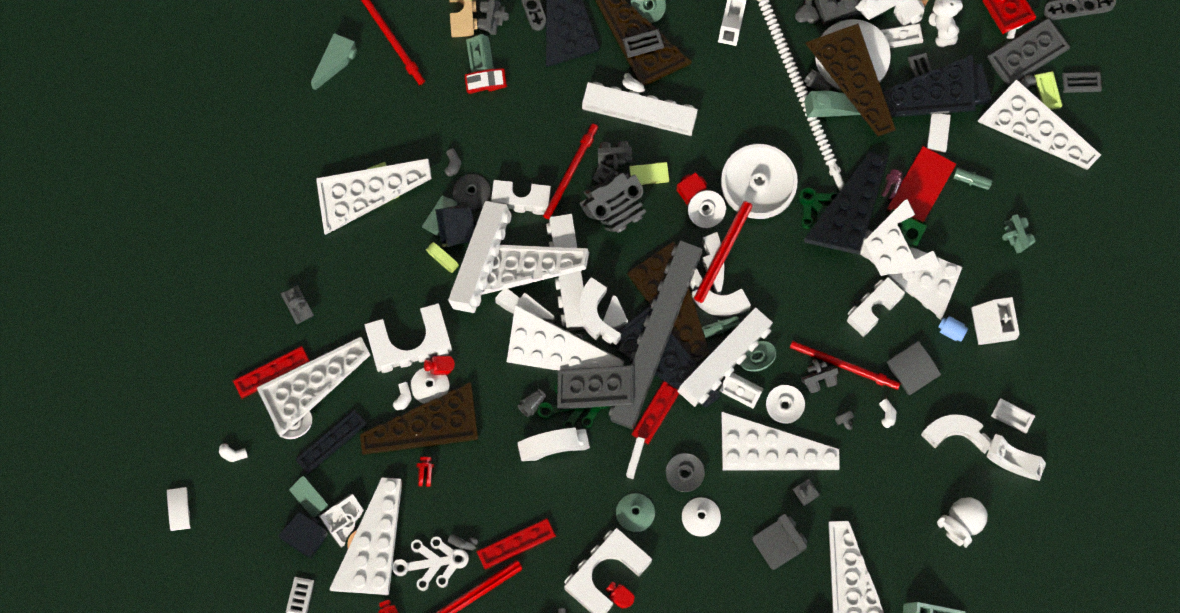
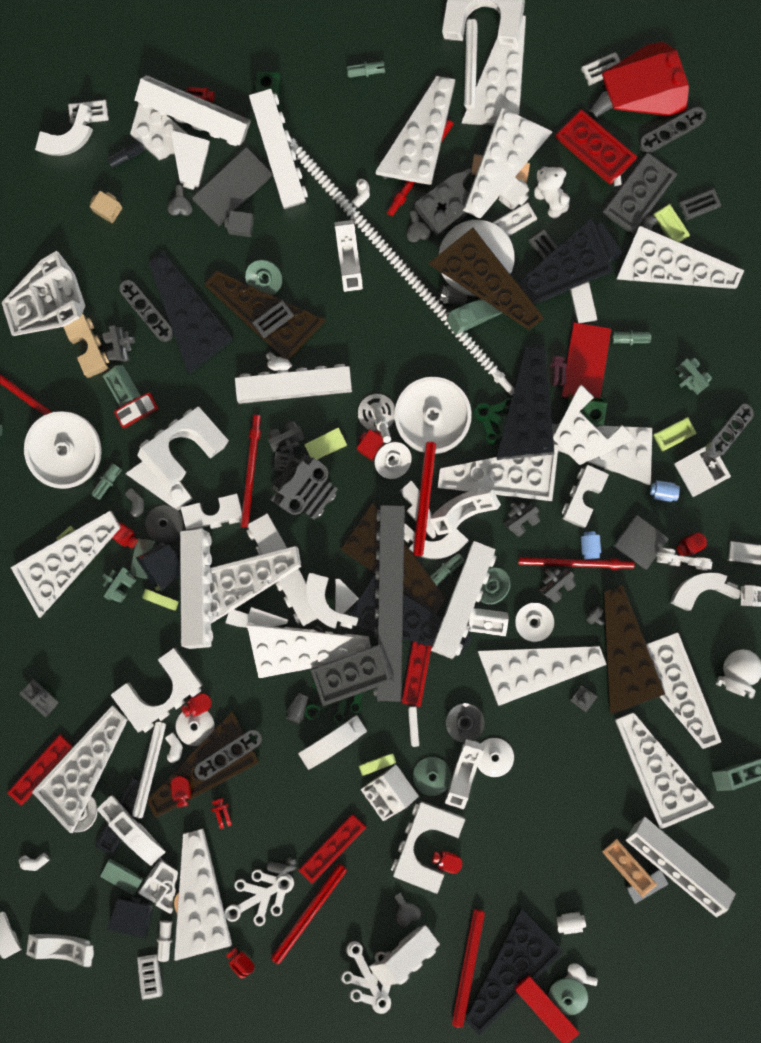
camera: 20 degrees left, 10 degrees up
dark grey bracket [752,514,807,570] -> none
white arm [879,398,897,428] -> none
none -> white dish [24,411,101,488]
none -> white arch [26,934,94,967]
none -> sand green axle [92,463,122,499]
none -> white slope [97,795,166,865]
none -> sand green hips [102,567,137,603]
none -> red arm [112,522,138,548]
none -> white wedge [126,461,193,510]
none -> white axle [132,722,166,818]
none -> white arch [137,406,229,490]
none -> white axle [157,920,172,962]
none -> red arm [170,777,191,807]
none -> dark grey beam [195,730,262,780]
none -> white dish [358,394,395,443]
none -> yellowish green beam [359,753,396,775]
none -> white slope [360,765,419,821]
none -> white arch [430,488,500,535]
none -> white wing [438,444,559,501]
none -> white arch [445,739,485,809]
none -> dark grey hips [503,502,540,537]
none -> light blue brick [581,531,601,559]
none -> dark brown wing [604,585,665,714]
none -> white wing [646,632,721,749]
none -> yellowish green tile [653,417,697,451]
none -> white plant [656,548,712,571]
none -> red arm [676,533,707,556]
none -> dark grey beam [706,404,754,458]

